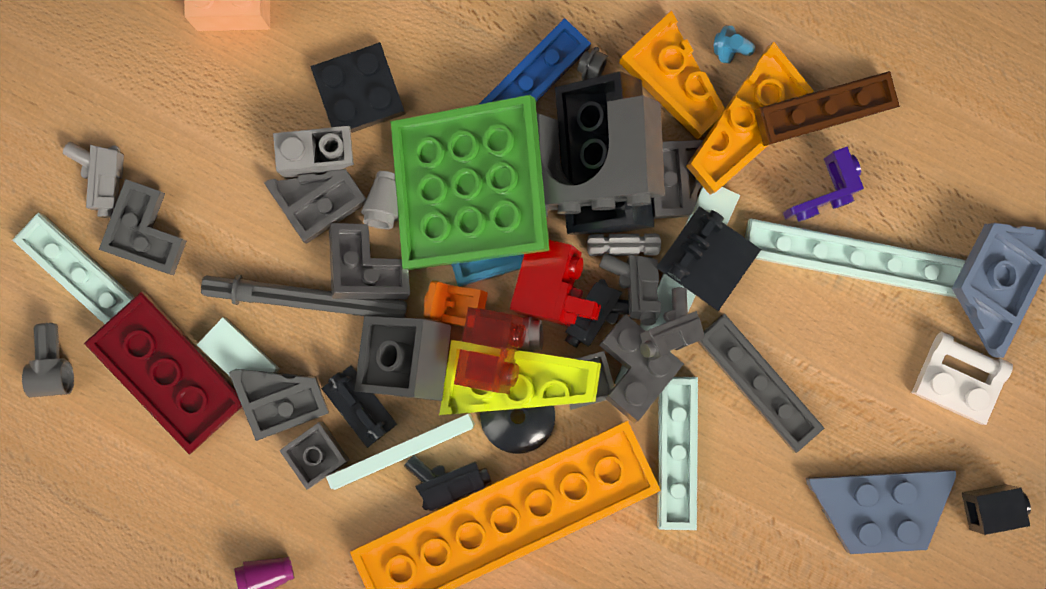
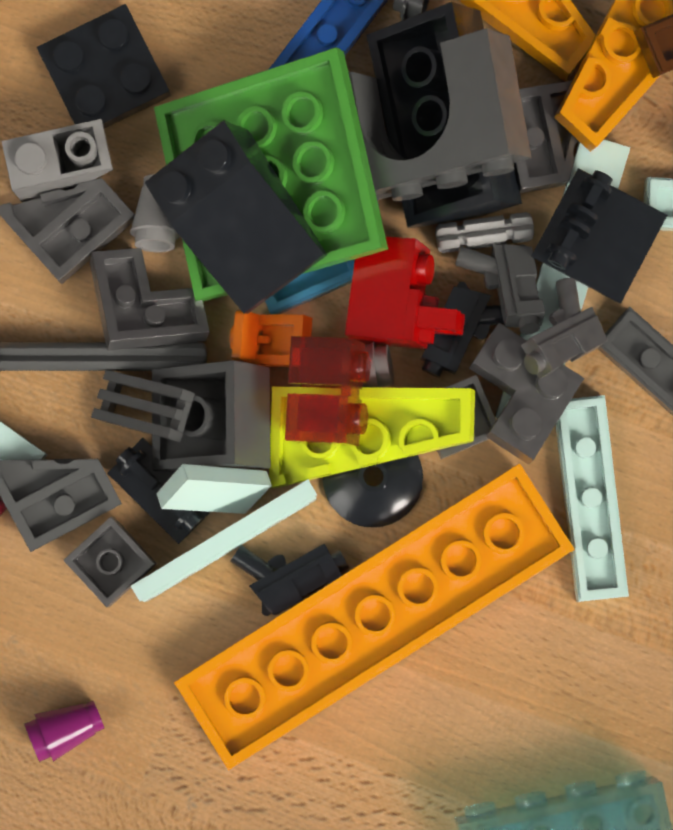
camera: 10 degrees left, 0 degrees up
none -> dark grey tile [91,369,195,442]
none -> black slope [144,120,327,314]
none -> light aqua tile [157,464,272,514]

